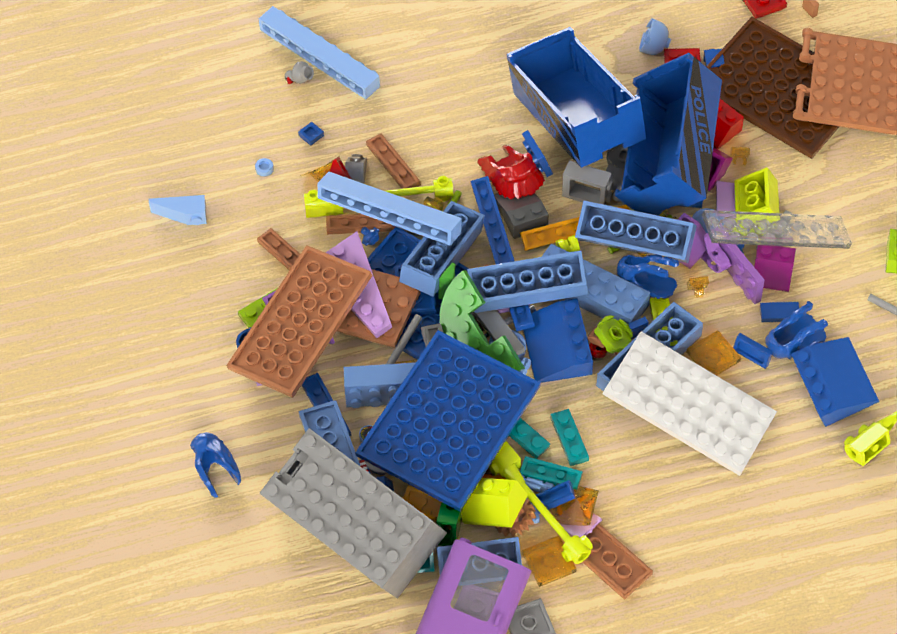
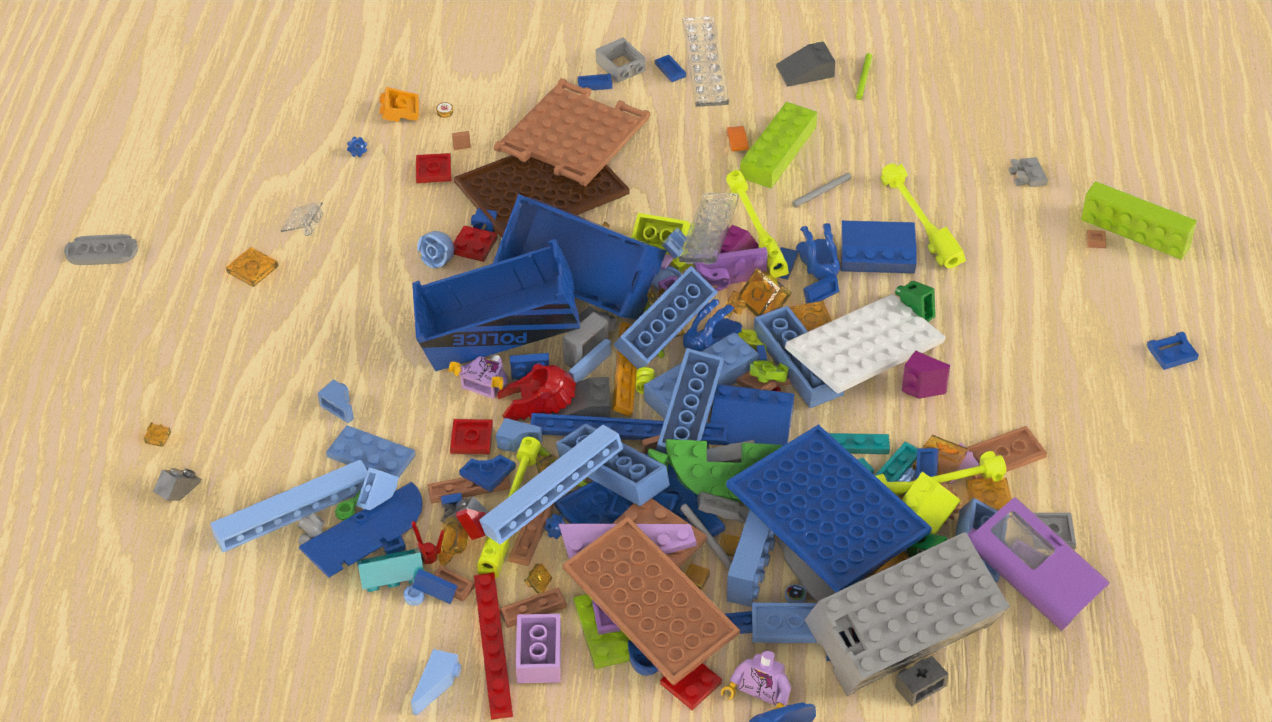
camera: 70 degrees left, 10 degrees down
none -> blue door [299,482,422,578]
none -> medium blue arch [318,379,354,423]
none -> medium blue plate [326,425,416,478]
none -> bright green plate [335,490,361,520]
none -> light blue slope [356,467,399,510]
none -> slope [357,548,424,592]
none -> red plant [412,521,445,564]
none -> blue tile [412,569,458,604]
none -> nougat tile [433,566,475,602]
none -> blue tile [441,493,462,508]
none -> lavender torso [448,354,508,399]
none -> red plate [450,419,493,454]
none -> blue tile [459,454,516,492]
none -> red plate [474,573,513,720]
none -> medium blue arch [496,418,542,453]
none -> lavender brick [516,614,561,683]
none -> clear yellow tile [524,563,552,593]
none -> light blue tile [568,338,611,383]
none -> red plate [660,663,722,710]
none -> medium blue slope [662,227,690,259]
none -> clear yellow tile [685,563,710,590]
none -> lavender torso [721,651,791,710]
none -> neon yellow bar [726,170,789,279]
none -> clear yellow slope [736,268,792,316]
none -> green torso [895,281,936,322]
none -> flat silver brick [895,656,948,706]
none -> magenta slope [902,350,950,399]

